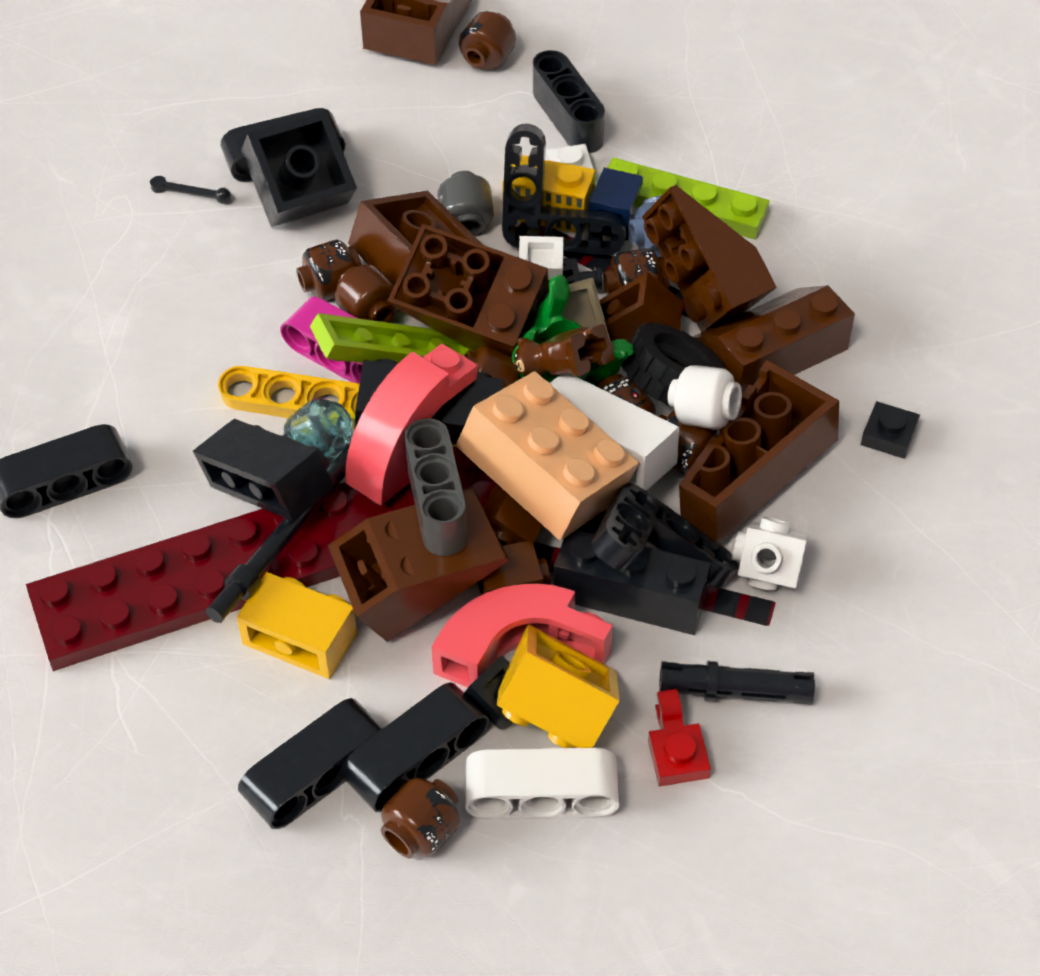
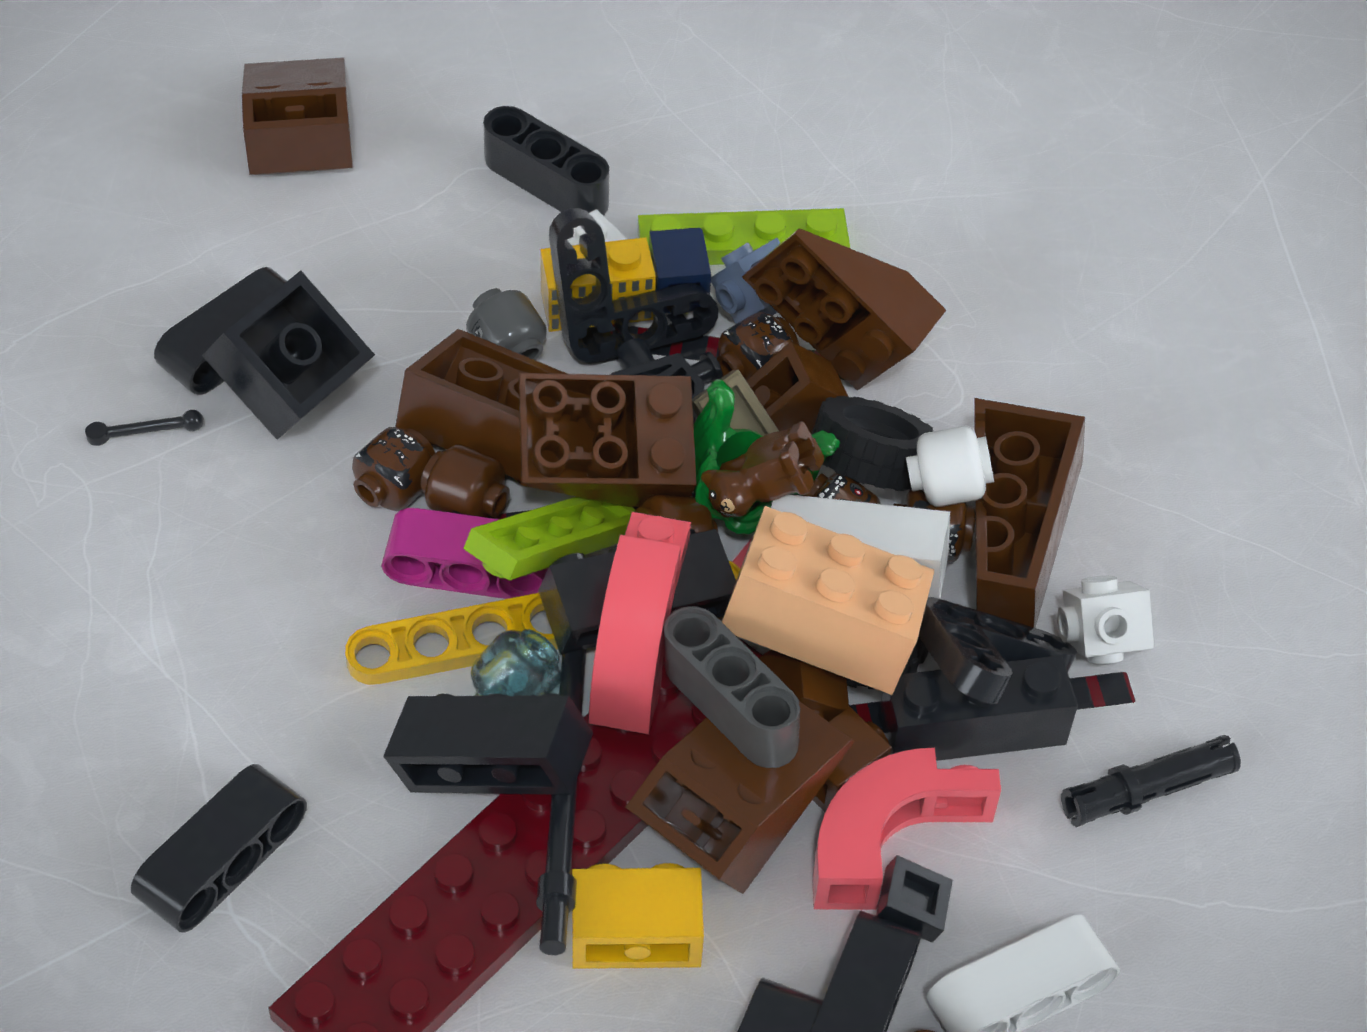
camera: 30 degrees left, 0 degrees up
reddish brown head [458,11,517,71] -> none
yellow slope [497,624,620,748] -> none
white plate [519,236,563,281] -> none
red plate [648,689,711,787] -> none
reddish brown slope [692,285,855,394] -> none
black plate [860,401,920,459] -> none

